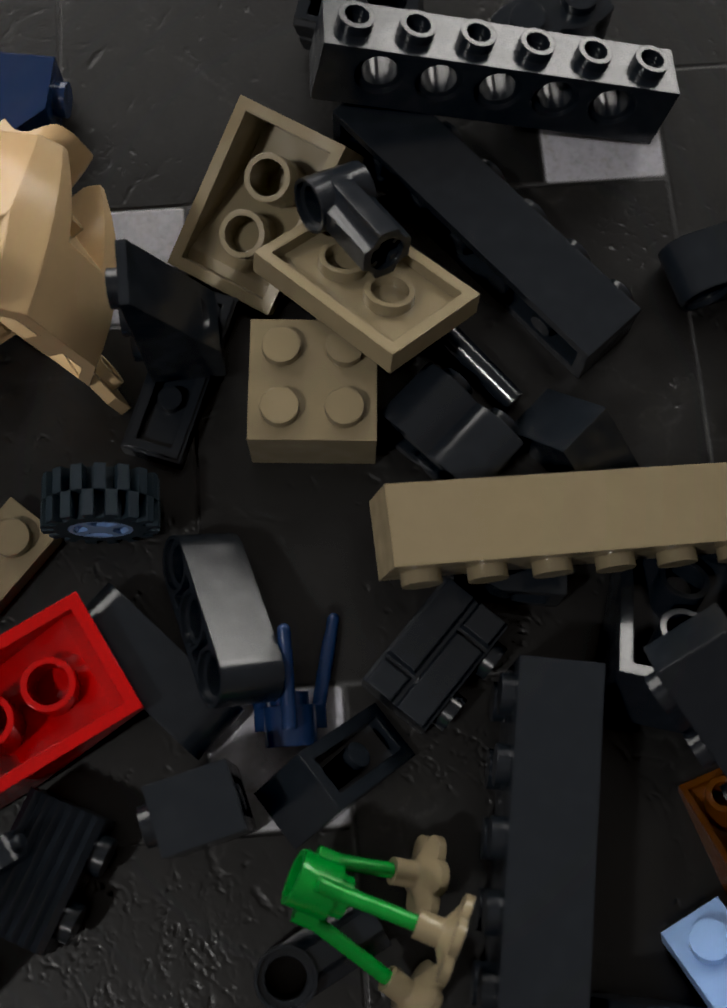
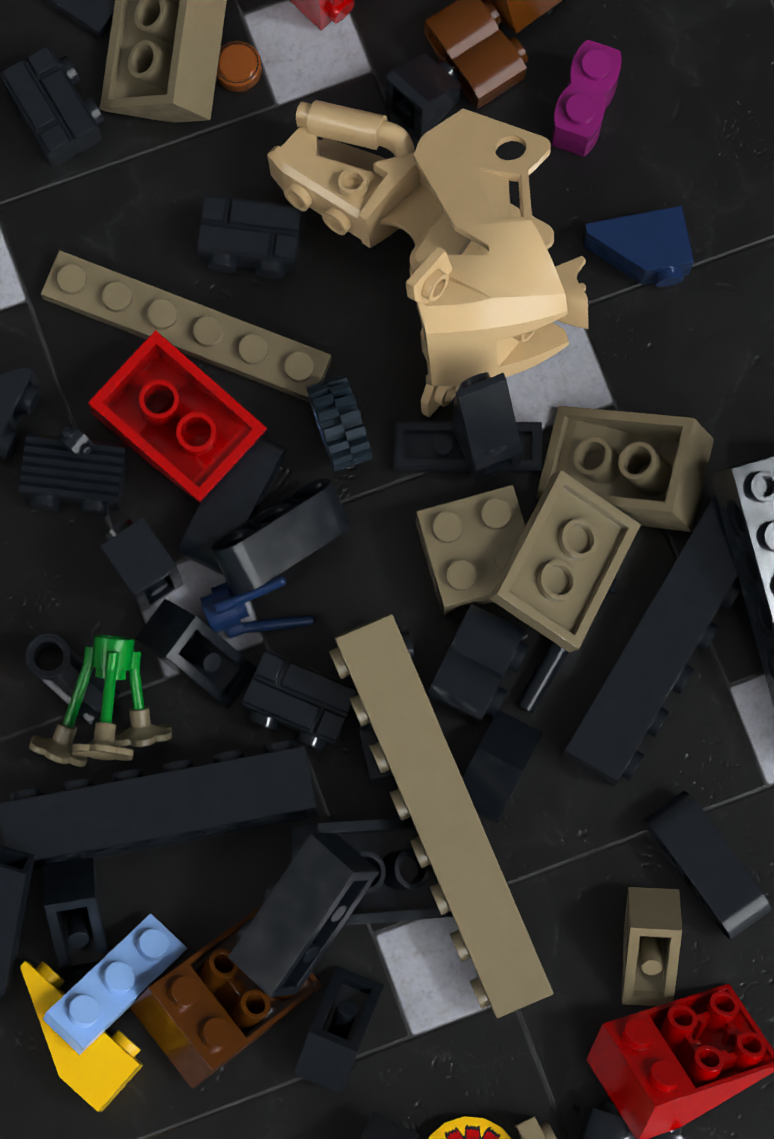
camera: 75 degrees right, 5 degrees up
black piece [294,160,411,278] -> none

